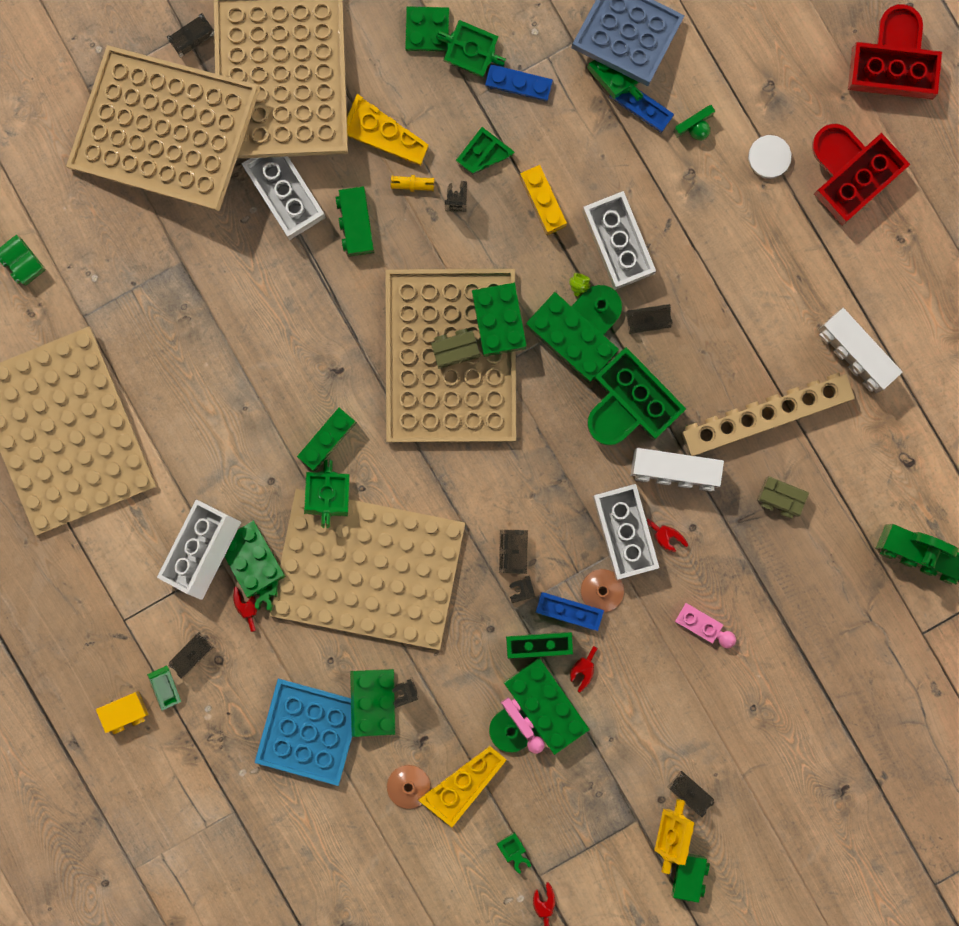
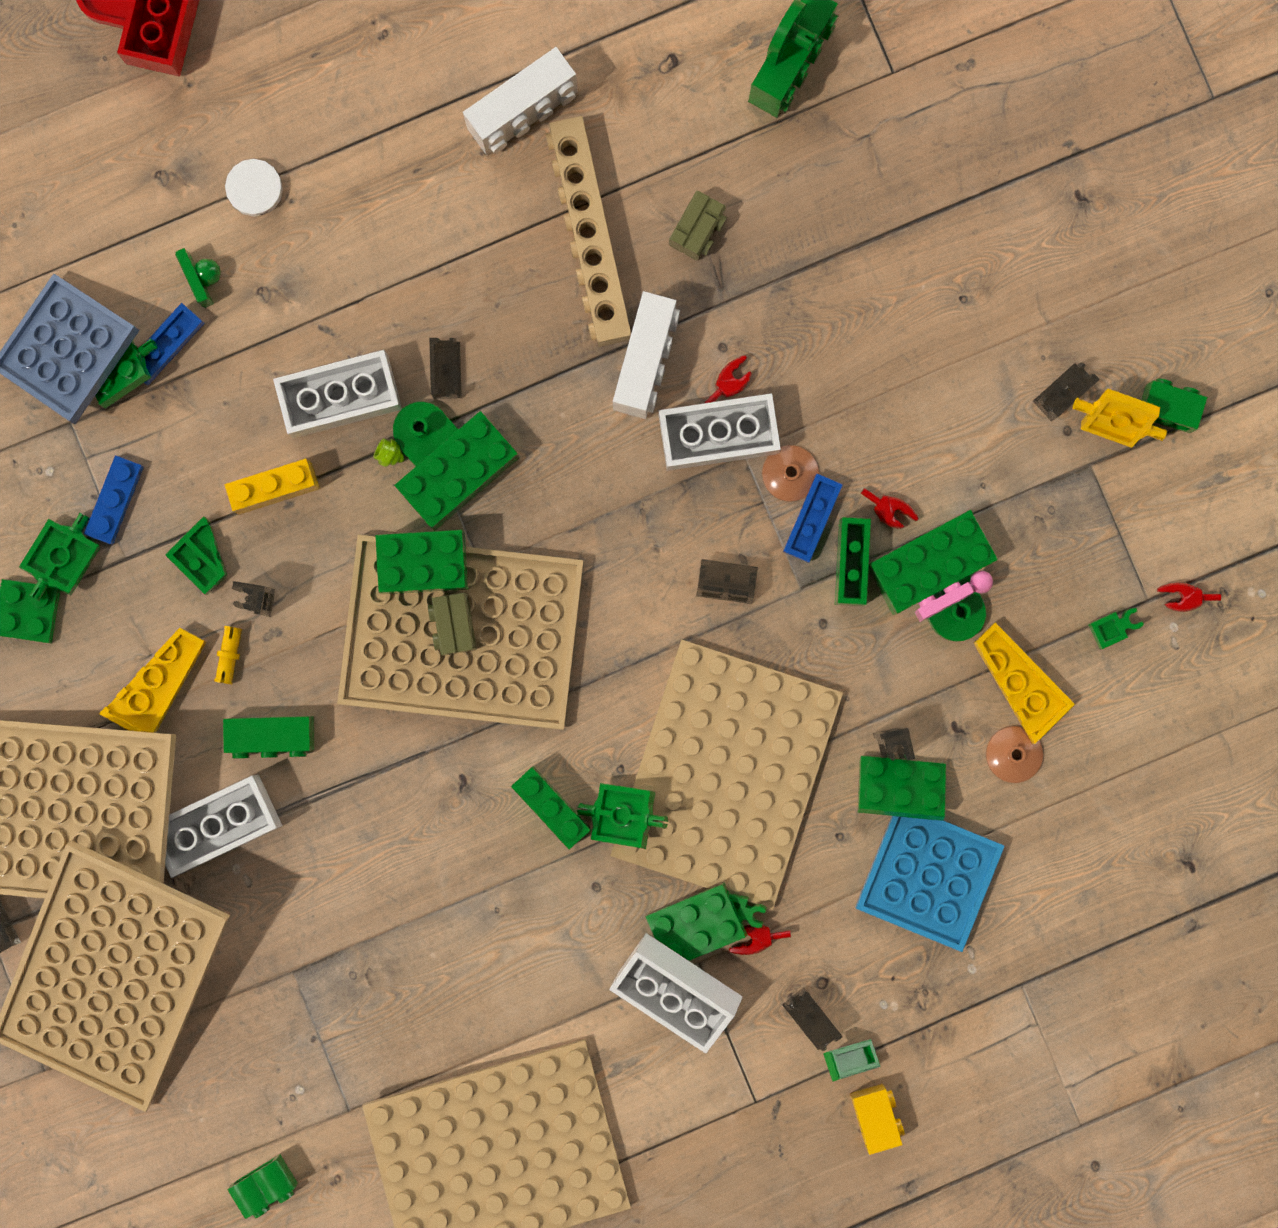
camera: 85 degrees left, 0 degrees up
clear smoke hinge [509,576,535,603] -> none
green brick [587,347,686,445] -> none
bright pink plate [675,603,736,648] -> none
red brick [812,124,911,226] -> none

